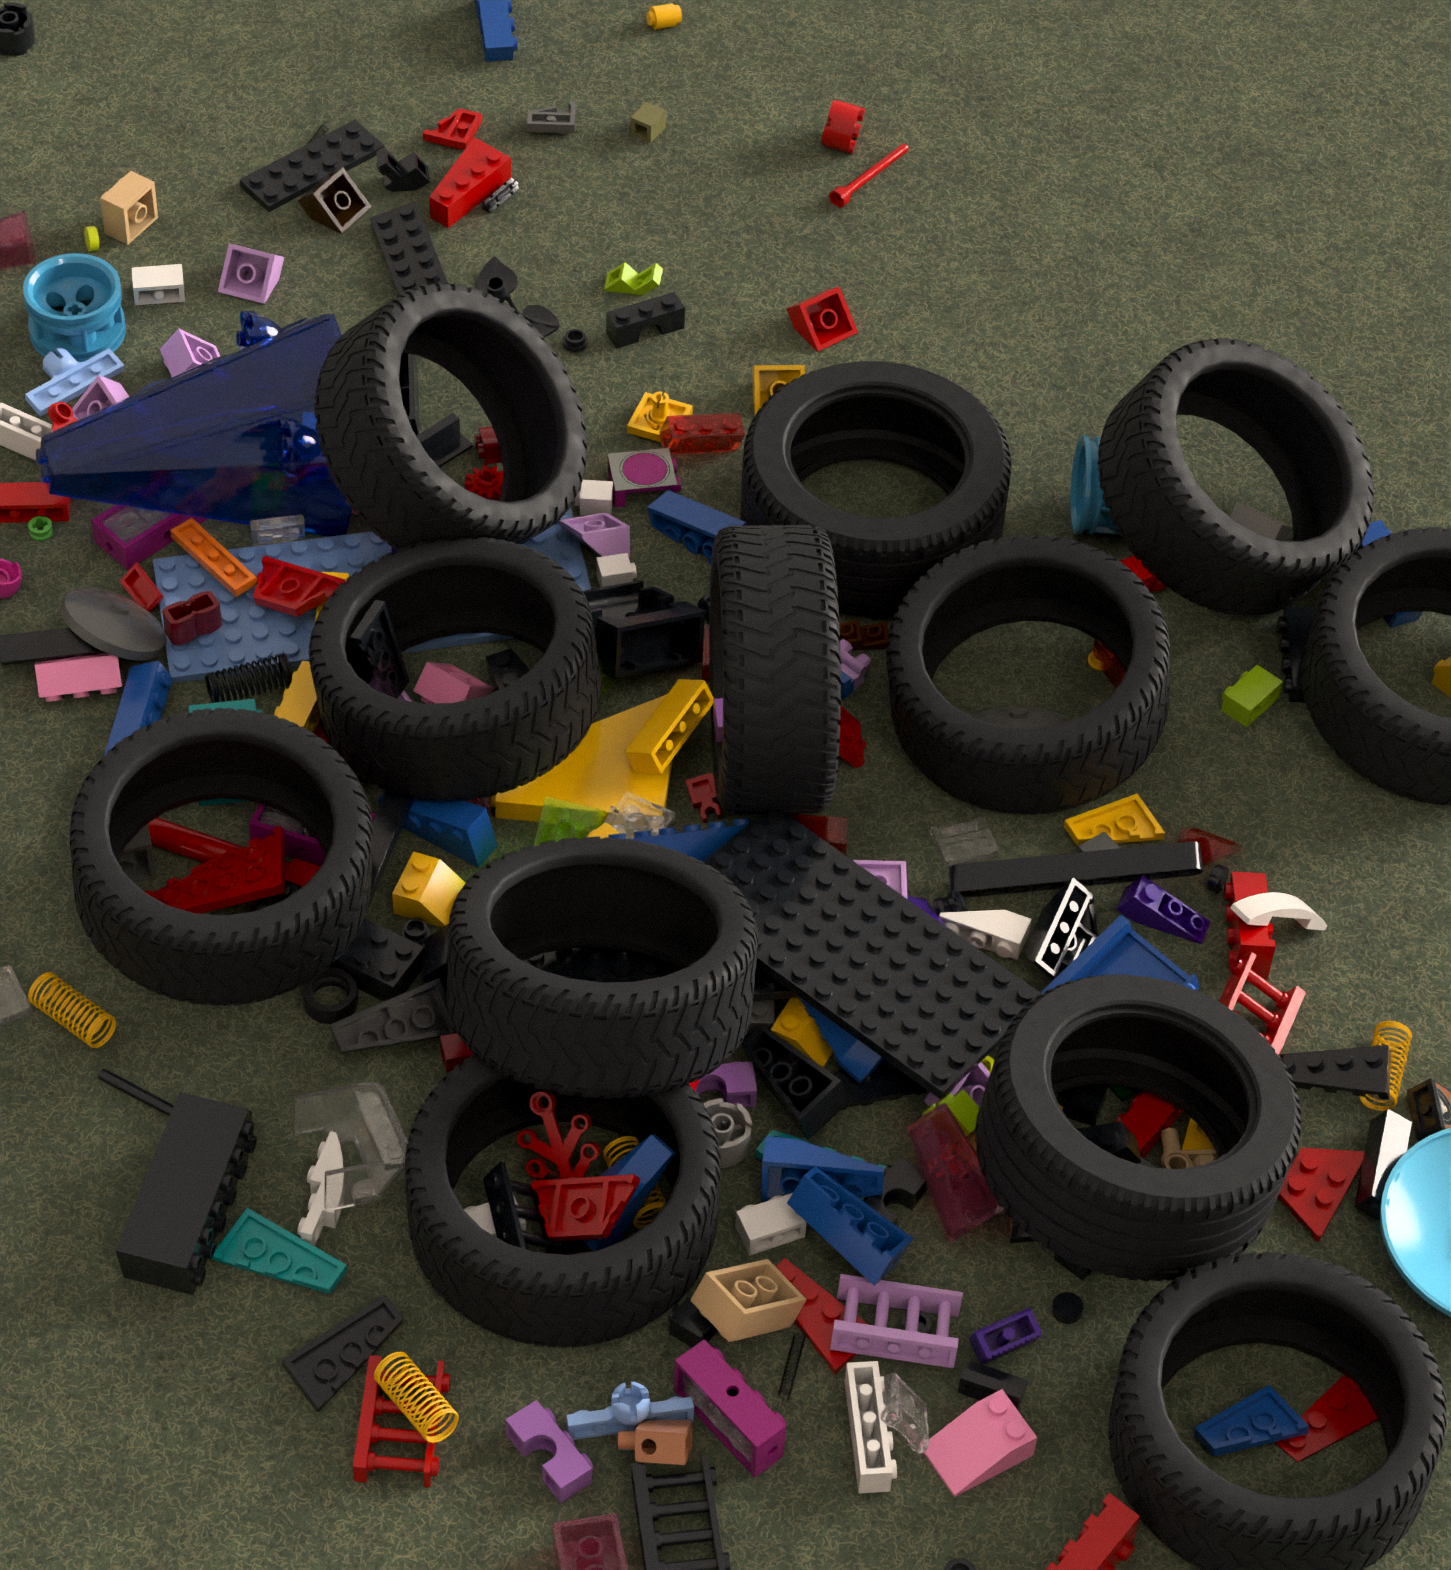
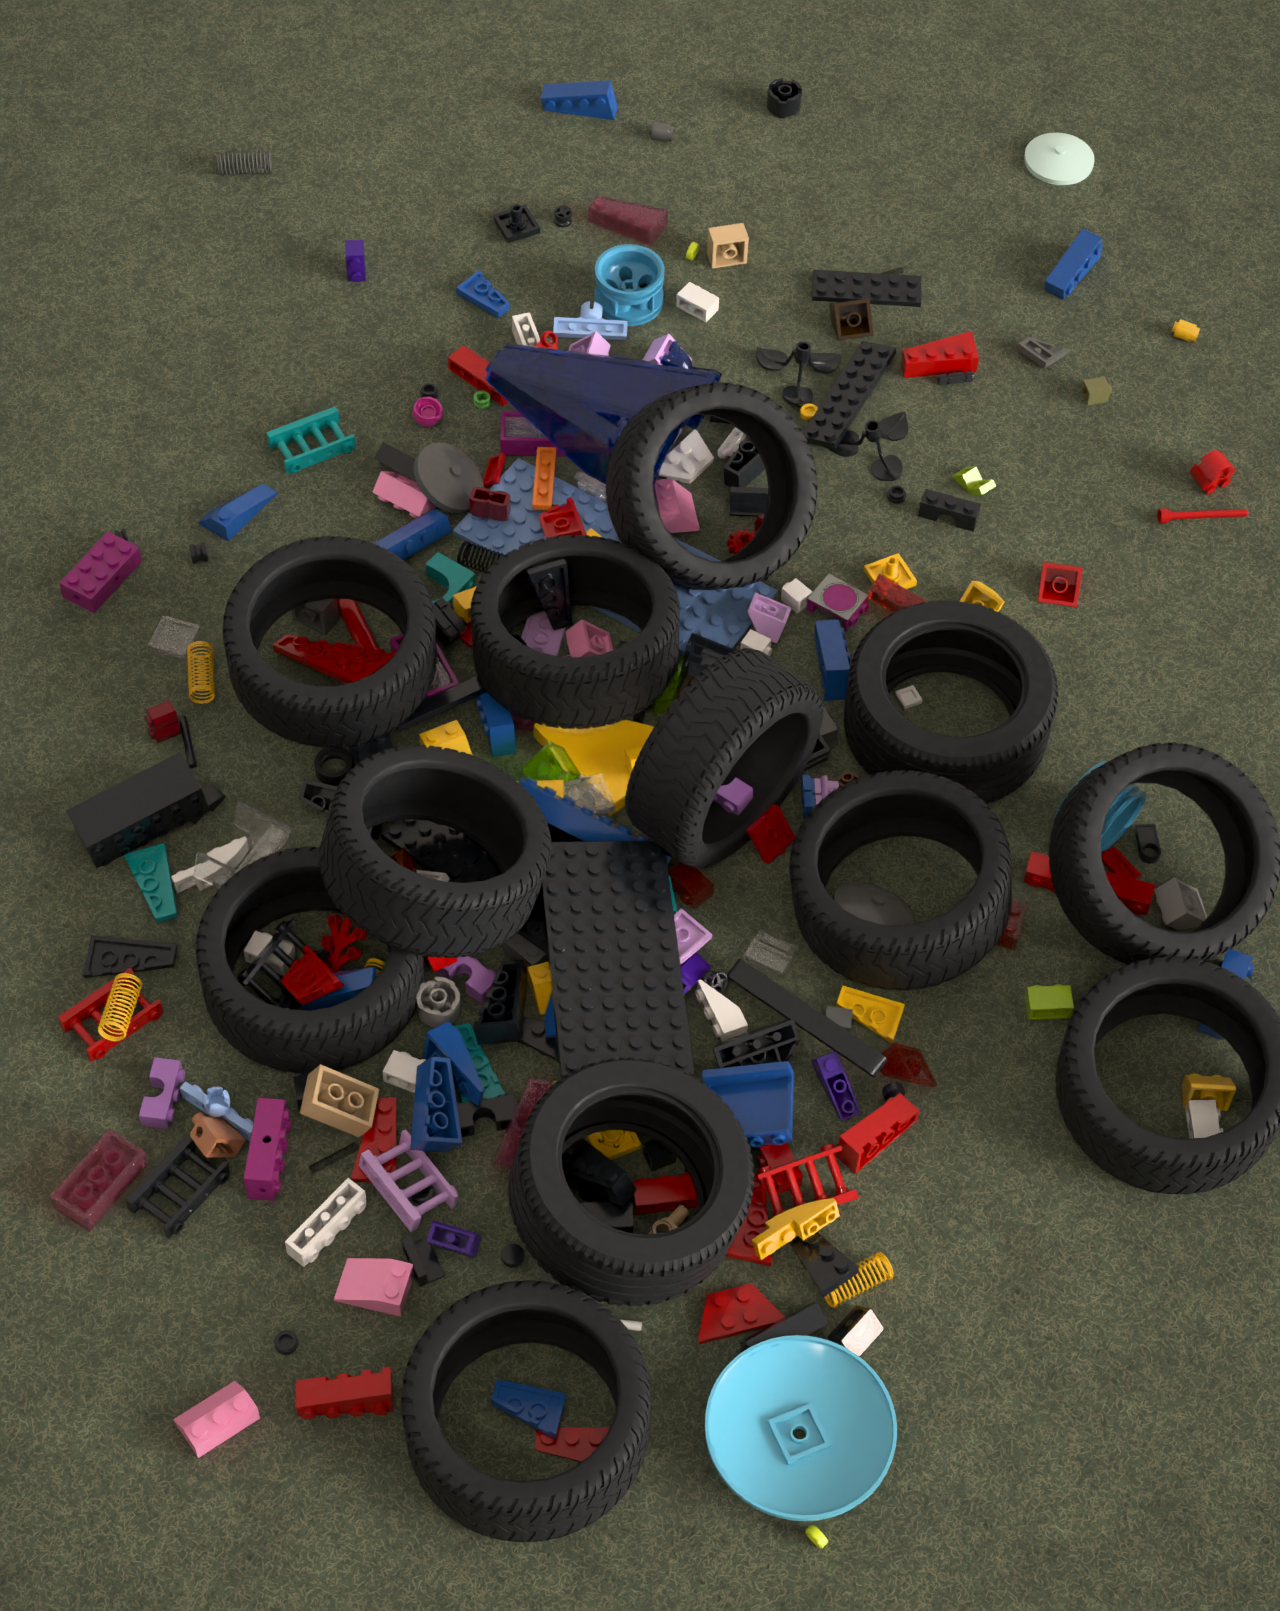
camera: 45 degrees right, 5 degrees up
lavender slope [218,243,284,304] -> none
black brick [376,147,430,192] -> none
red wing [423,109,482,150] -> none
clear plate [881,1372,929,1454] -> none
white slope [1230,892,1327,930] -> none
none -> dark red brick [144,700,180,743]
none -> yellow slope [752,1198,840,1260]
none -> black plant [756,341,841,406]

